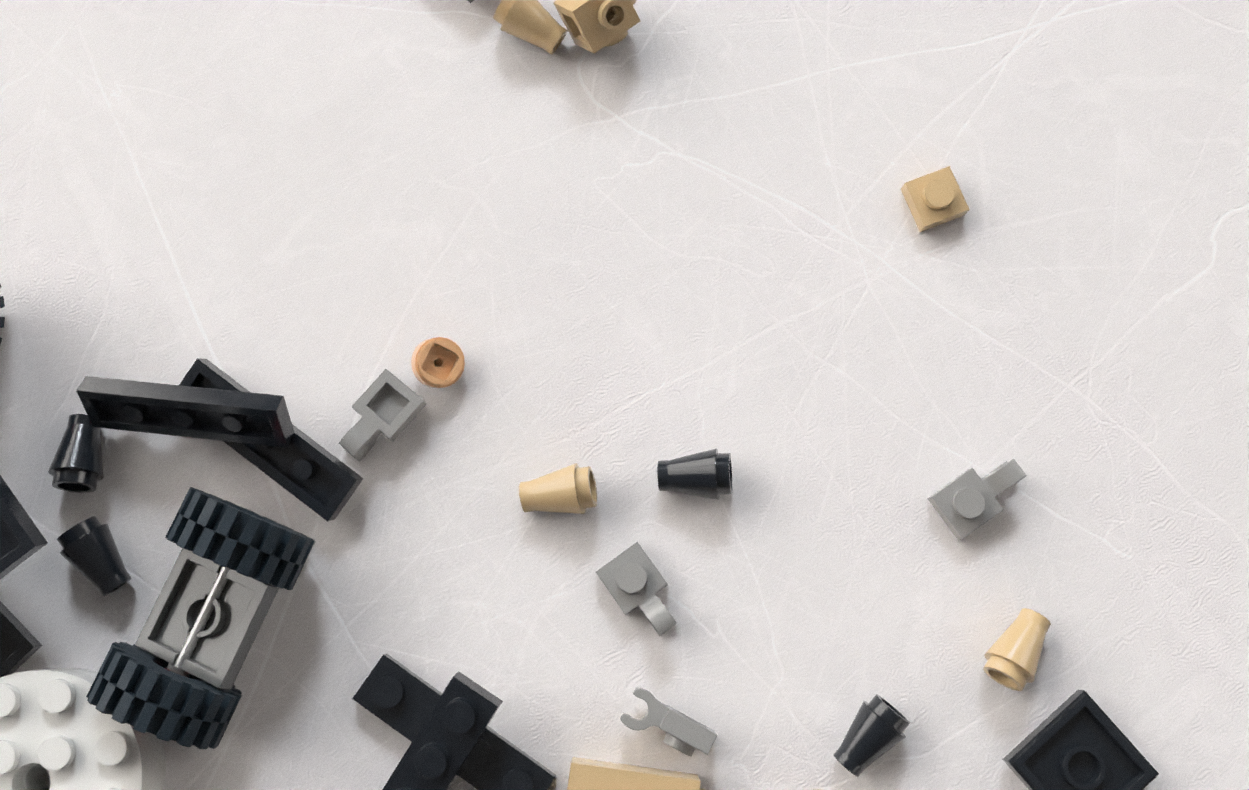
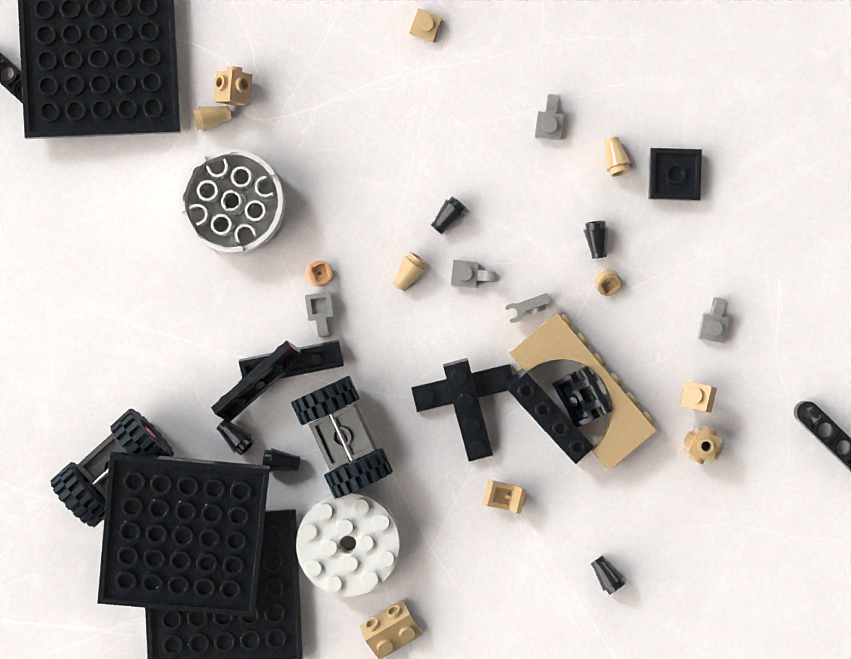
camera: 40 degrees left, 10 degrees up
none -> white brick [179,149,286,254]

